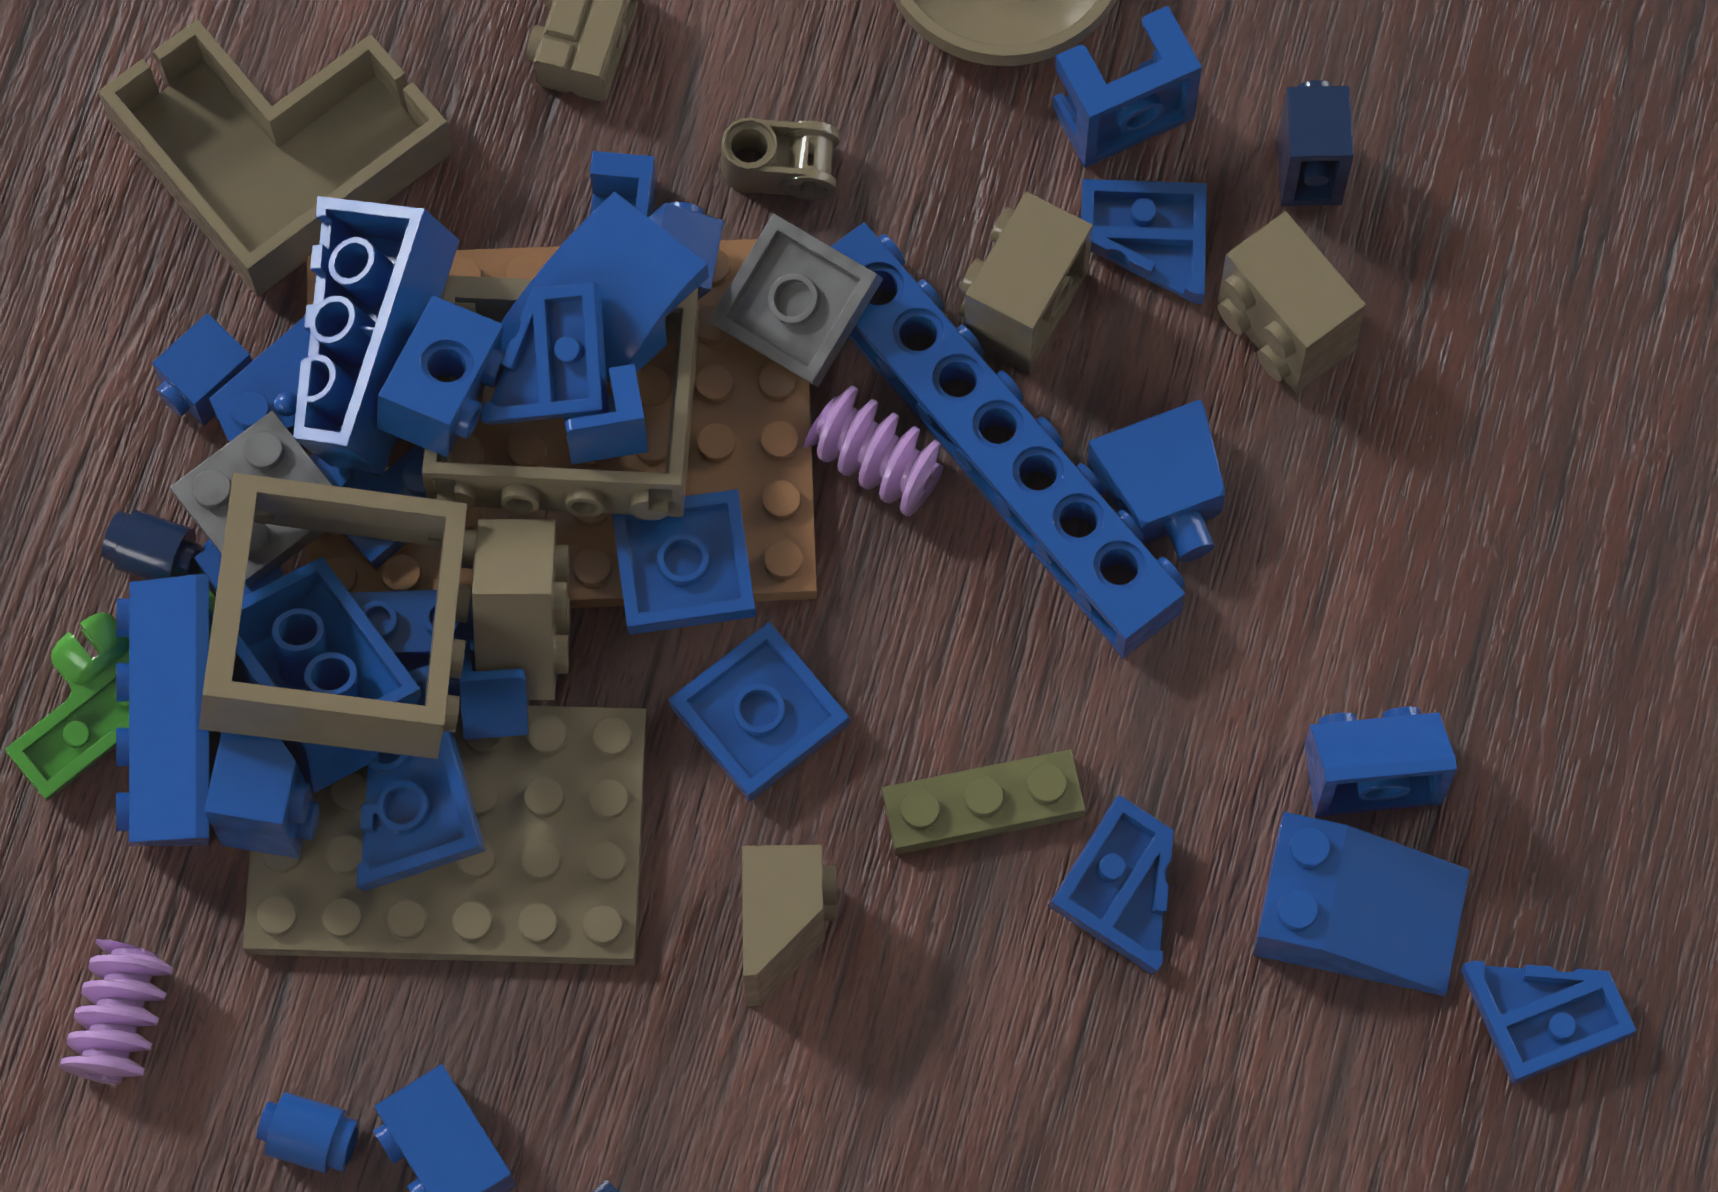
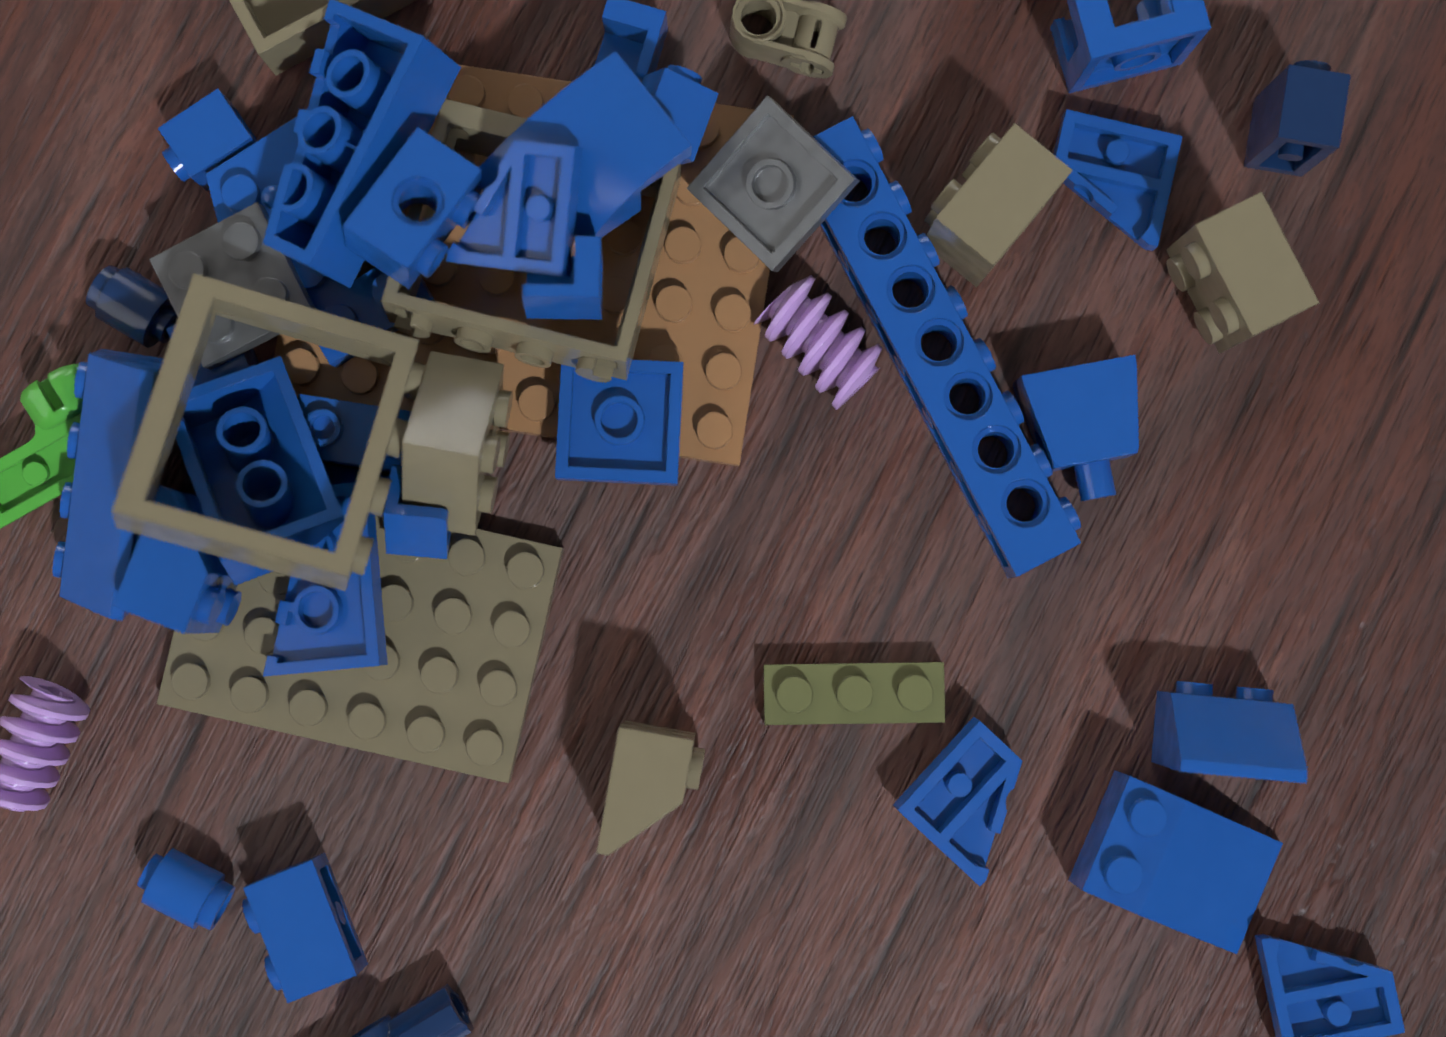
camera: 10 degrees right, 15 degrees up
blue plate [669,622,850,802] -> none

